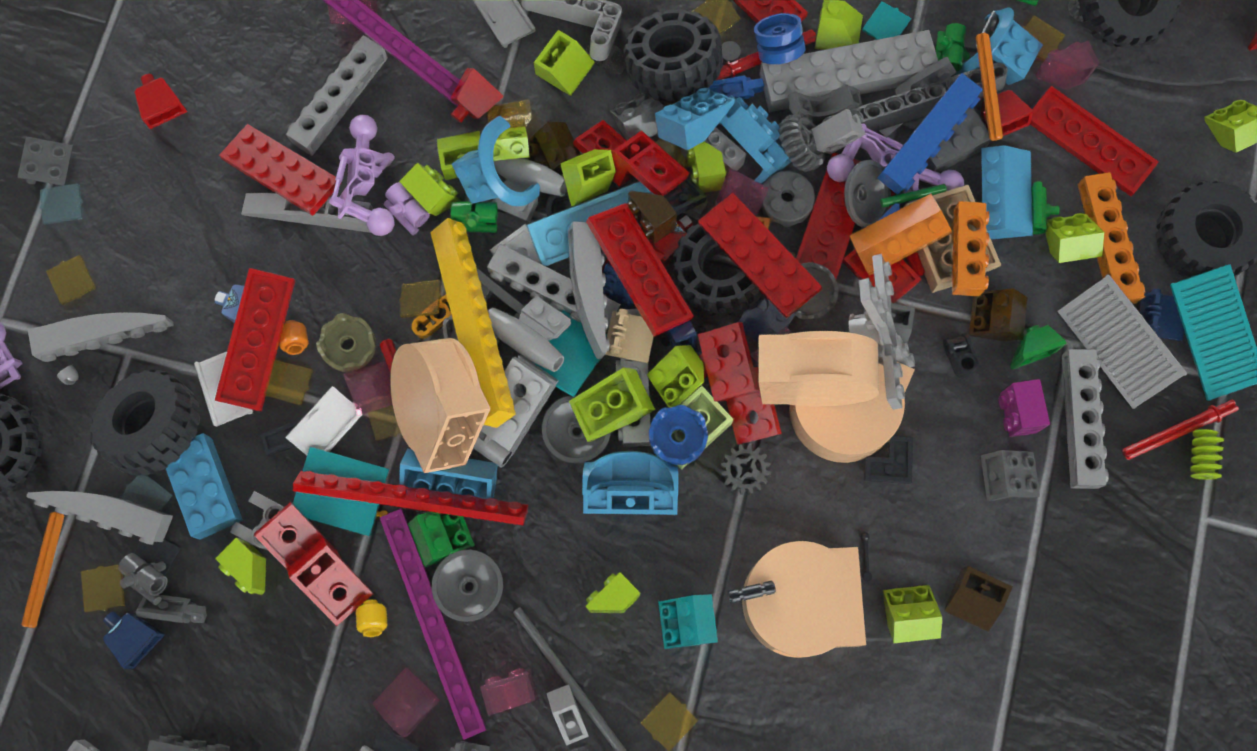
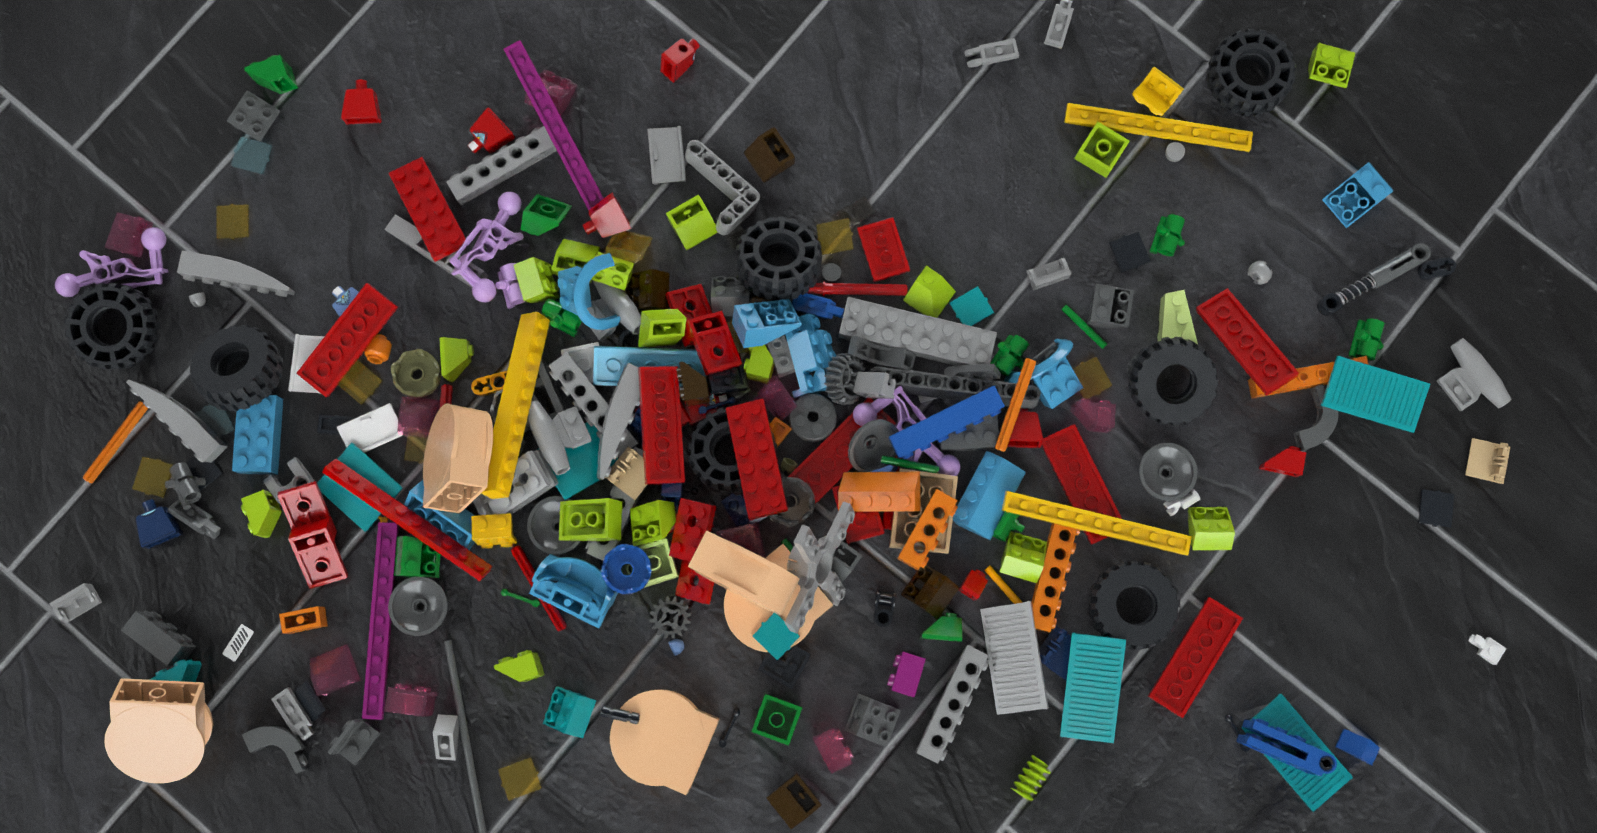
camera: 25 degrees right, 5 degrees up
yellow head [356,600,387,637] -> none
clear yellow piece [399,280,442,318] -> none
blue wheel [754,13,806,64] -> none
lime slope [883,585,942,643] -> none
red axle [1122,399,1239,460] -> none
none -> white sticker [223,624,254,661]
none -> green slope [244,55,298,94]
none -> orange brick [279,606,328,634]
none -> lime slope [440,337,474,382]
none -> red torso [467,107,515,154]
none -> yellow bracket [471,513,517,549]
none -> green hinge [501,588,540,607]
none -> red axle [511,545,567,631]
none -> green slope [520,194,572,236]
none -> medium blue hinge [668,639,684,656]
none -> dark blue hinge [698,397,735,414]
none -> green brick [751,694,802,746]
none -> teal piece [753,613,800,660]
none -> clear pink slope [812,726,854,774]
none -> red slope [958,569,988,601]
none -> light orange bar [984,566,1023,604]
none -> yellow plate [1001,491,1192,556]
none -> dark grey dish [1139,443,1197,501]
none -> white plate [1164,489,1200,516]

